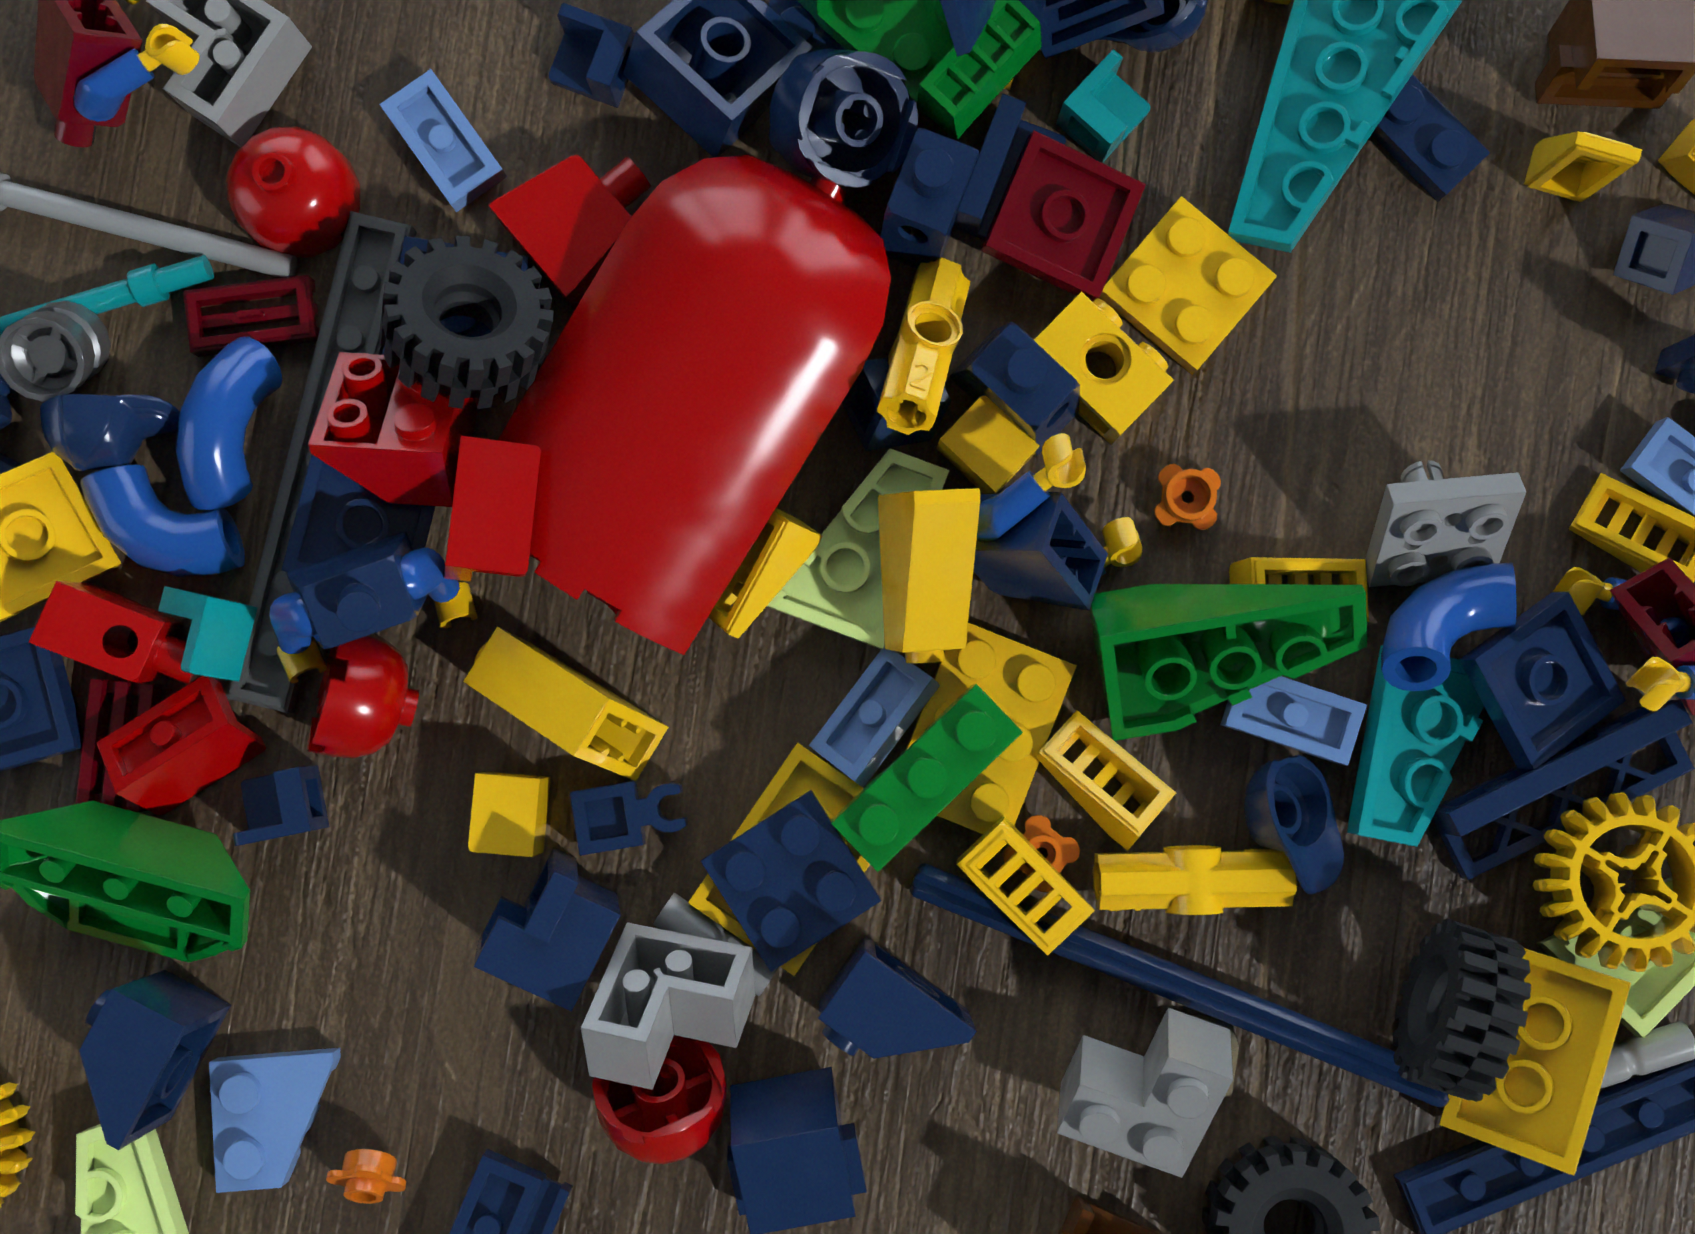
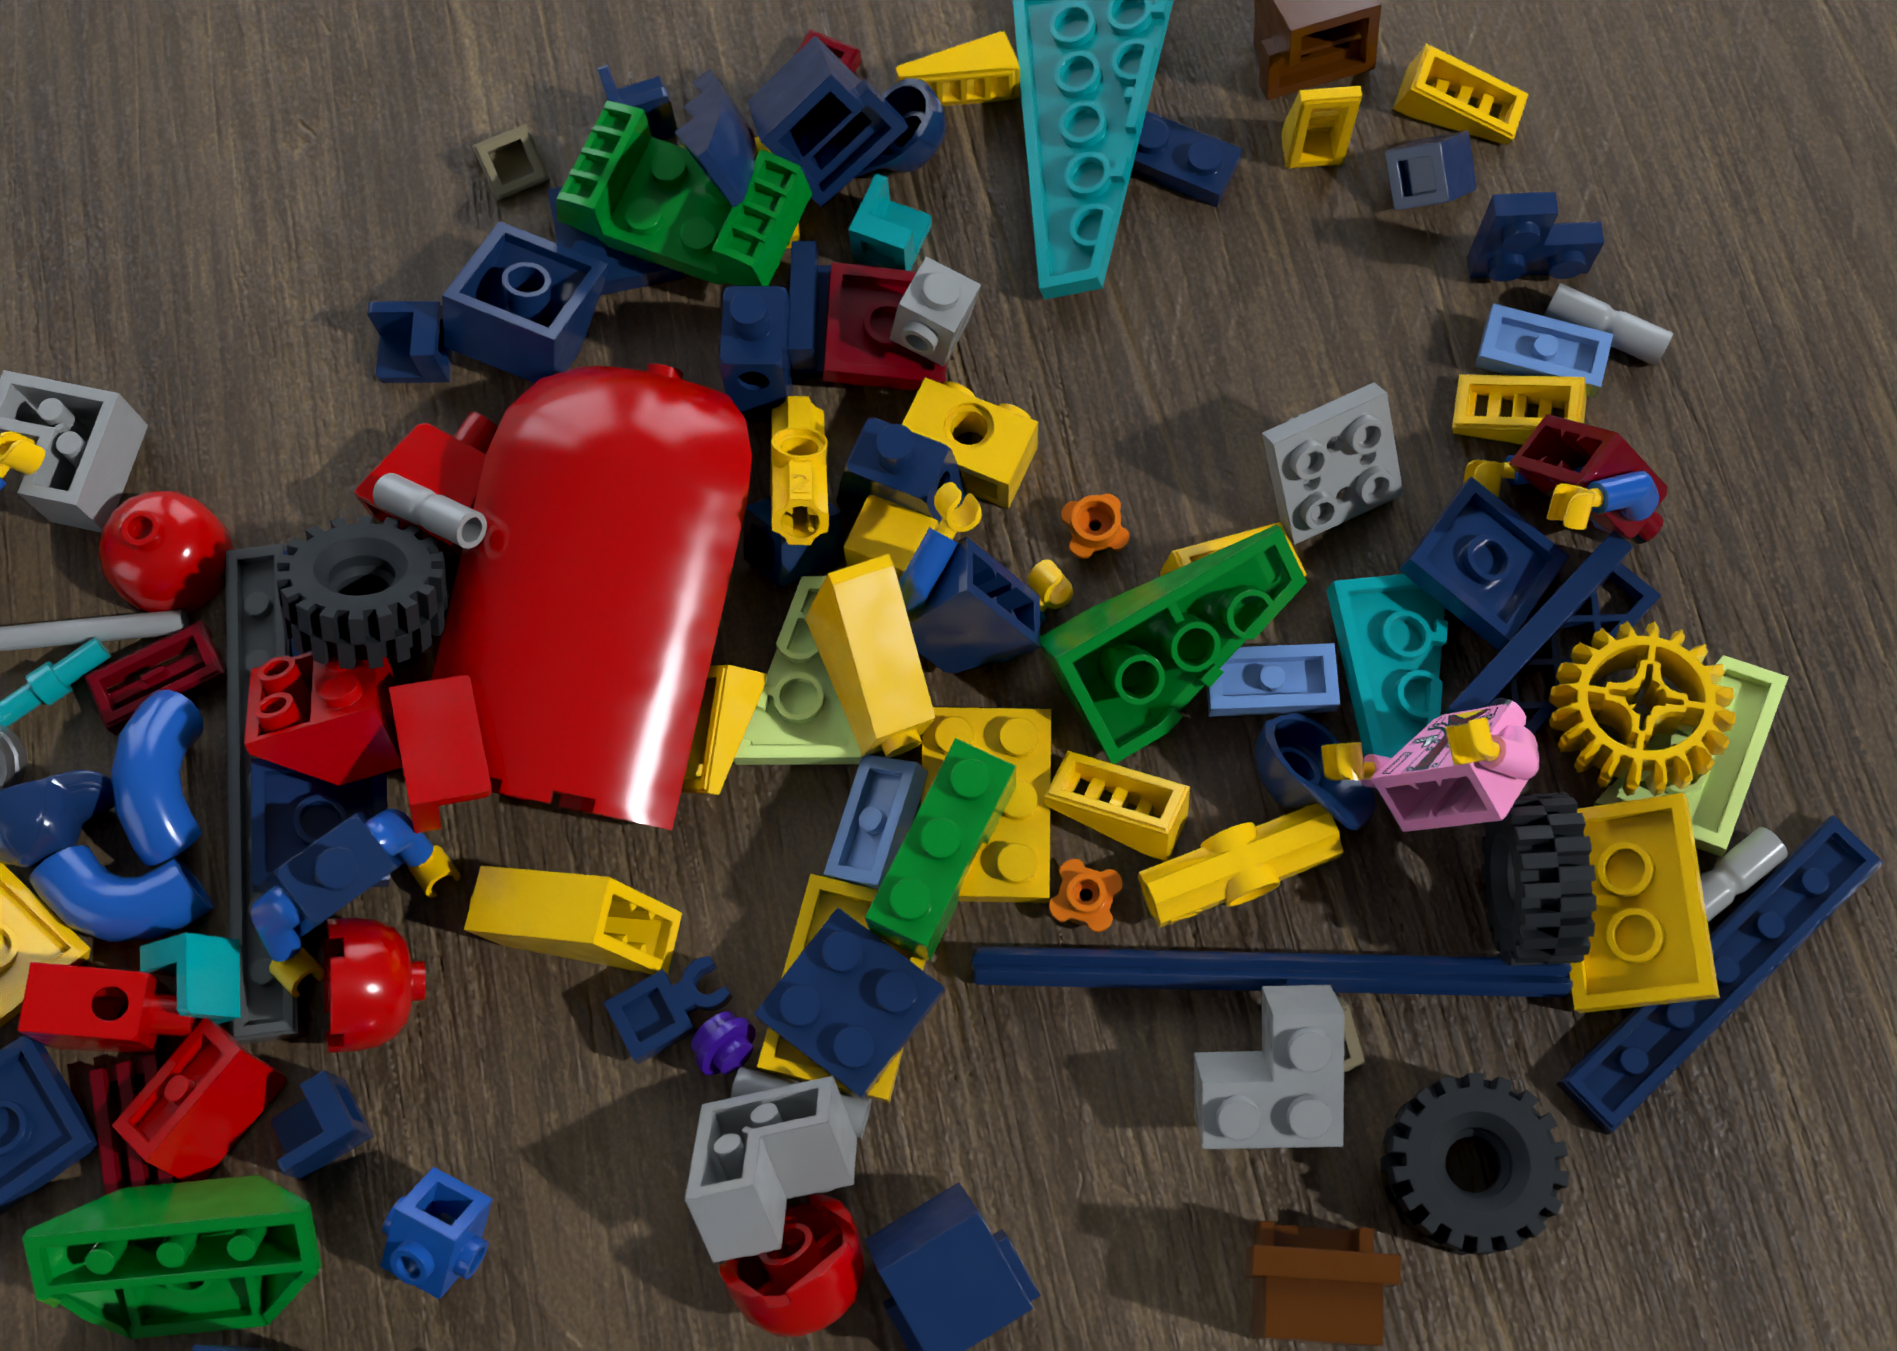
camera: 15 degrees left, 15 degrees down
medium blue plate [379,69,507,212] -> none
yellow panel [468,772,551,857] -> none
dark blue plate [474,847,621,1012] -> none
dark blue brick [769,49,918,187] -> none
dark blue slope [818,935,977,1059] -> none
yellow slope [956,815,1095,955] -> none
yellow plate [1100,196,1277,375] -> none
blue cylinder [1381,563,1517,692] -> none
none -> light grey piece [373,473,487,549]
none -> blue brick [380,1167,493,1300]
none -> dark purple plate [691,1011,756,1075]
none -> light grey brick [890,257,981,367]
none -> bright pink torso [1321,698,1539,832]

